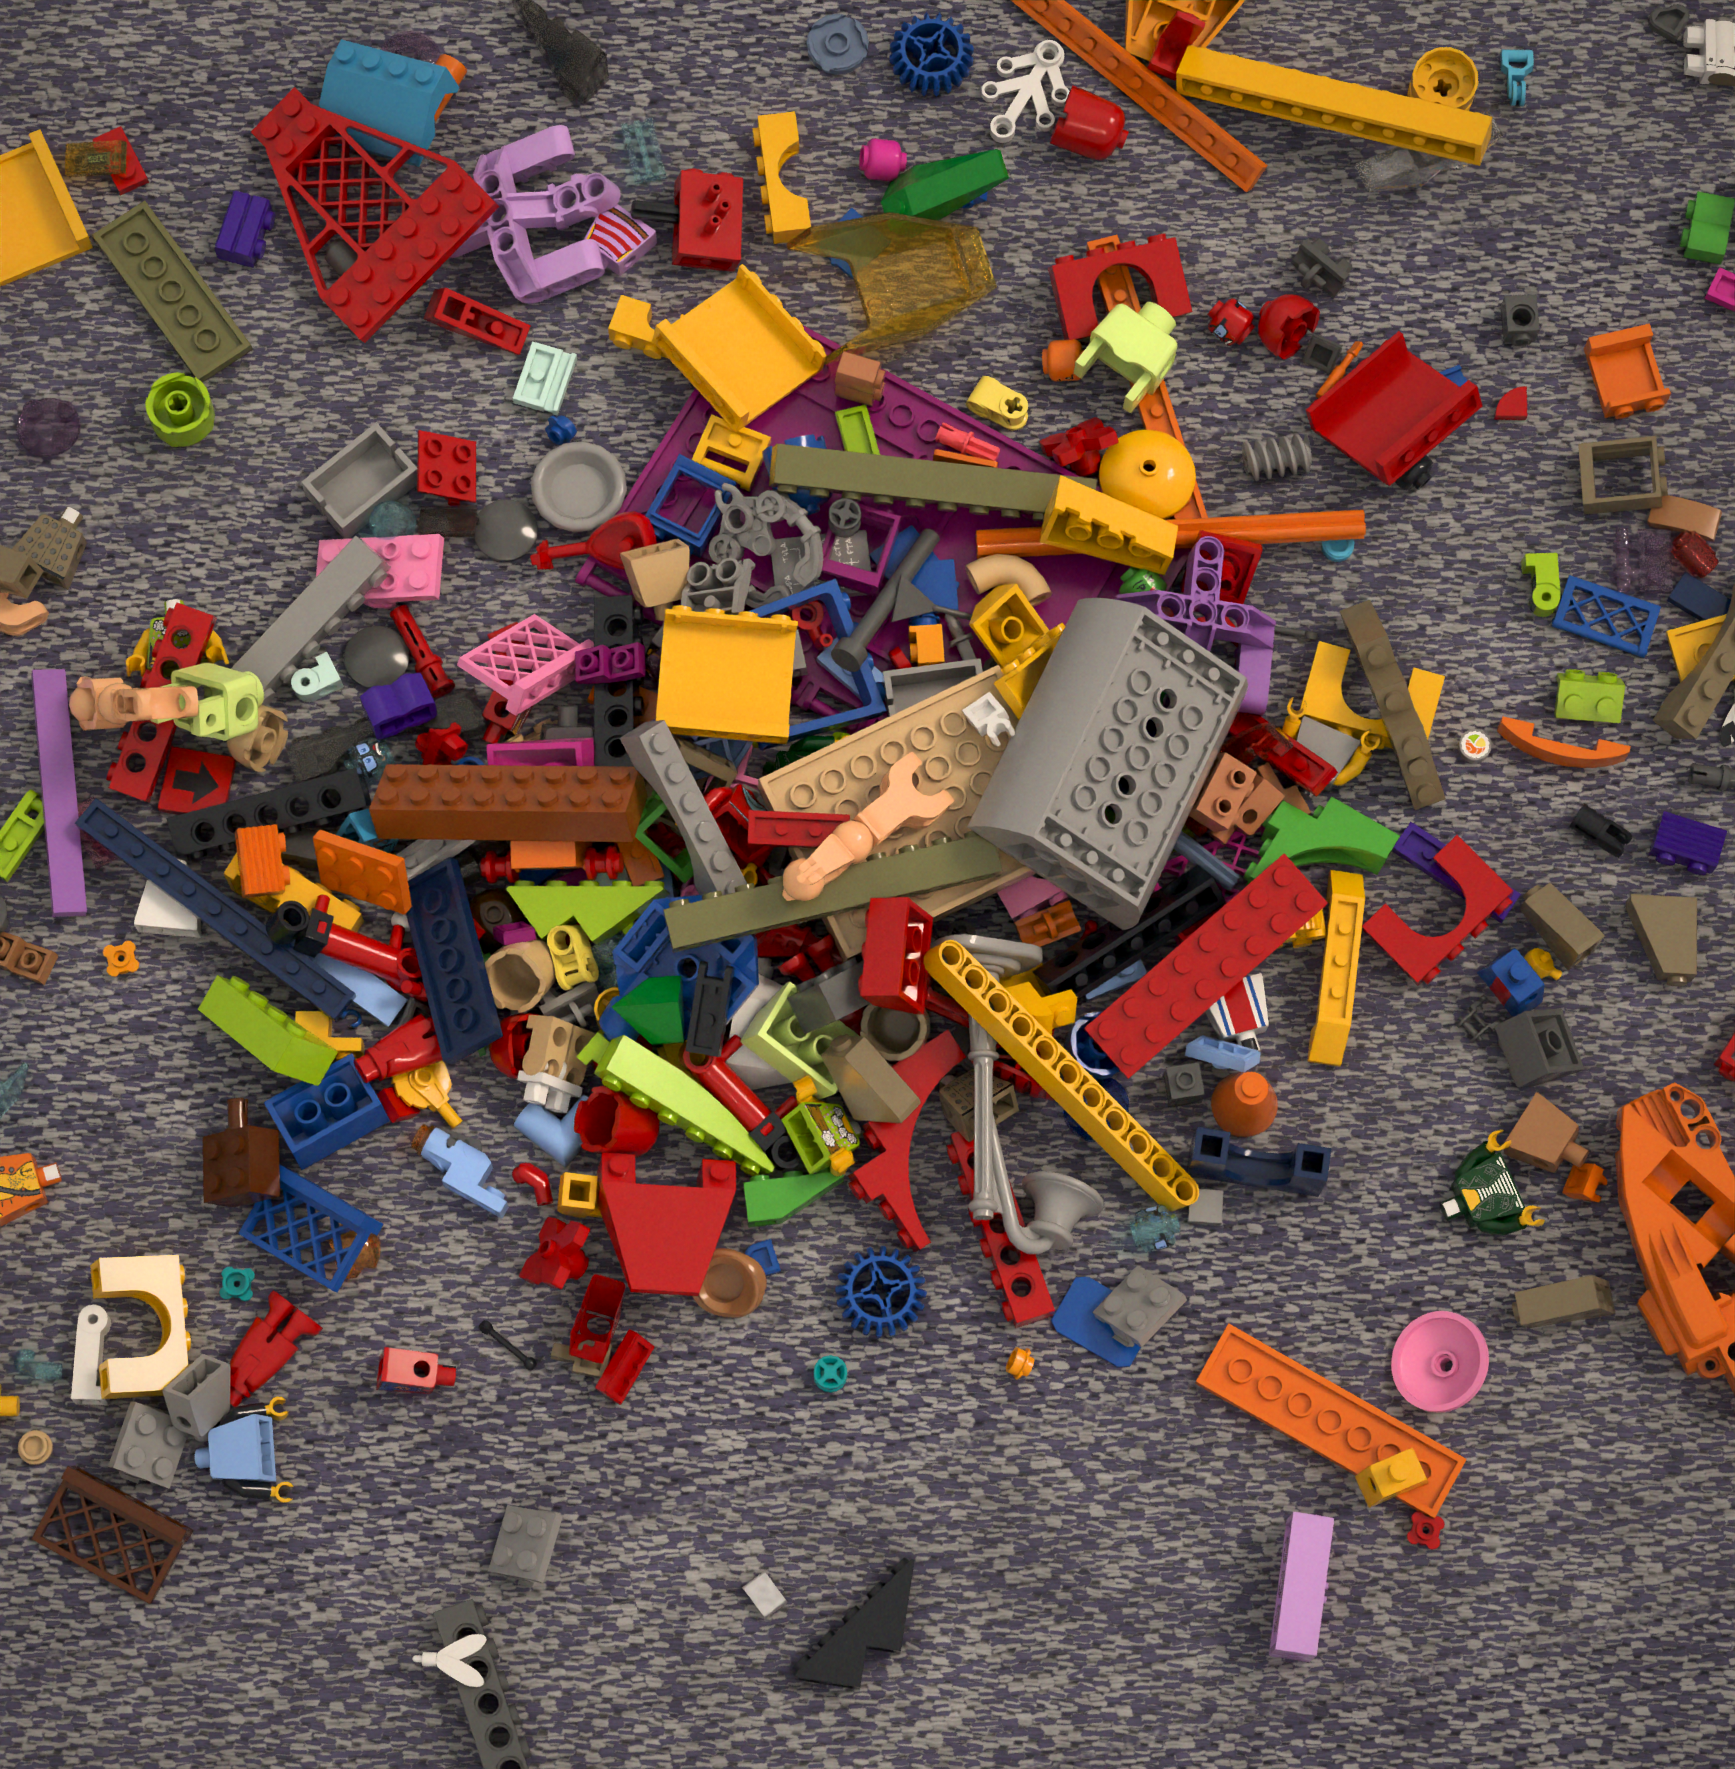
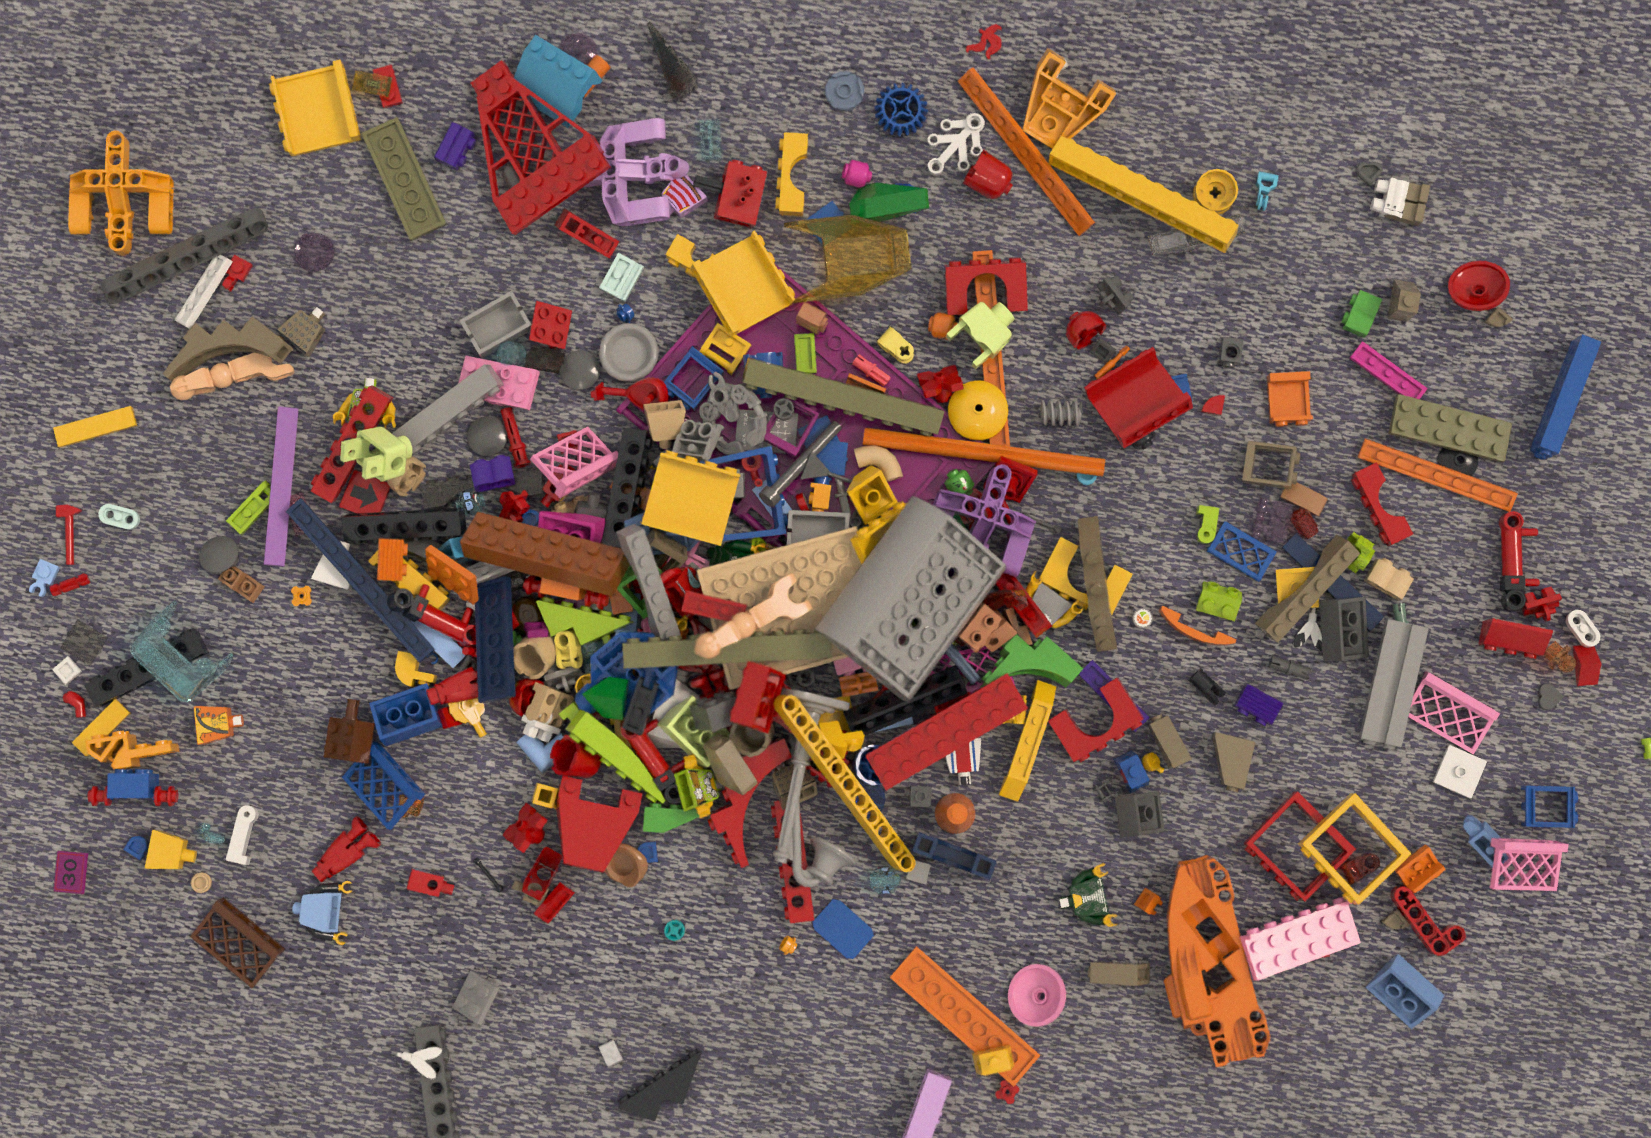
camera: 15 degrees right, 10 degrees up
light nougat piece [69,676,198,731] -> none
arch [90,1255,191,1399] -> none
light grey piece [108,1401,189,1489] -> none
lime brick [145,372,215,447] -> none
light grey torso [163,1354,231,1442] -> none
lime wedge [198,975,338,1086] -> none
teal plate [219,1267,255,1302] -> none
light aqua leg [291,652,344,702] -> none
light blue plate [411,1124,509,1219] -> none
red arm [512,1162,554,1206] -> none
magenta slope [575,642,646,684] -> none
blue gear [835,1246,927,1338] -> none
white plate [962,692,1015,746] -> none
yellow wedge [1039,475,1178,575] -> none
light grey piece [1093,1265,1187,1347] -> none
red bracket [1147,11,1205,81] -> none
light blue plate [1185,1035,1261,1072] -> none
red head [1207,298,1255,346] -> none
medium nougat torso [1504,1092,1589,1173] -> none

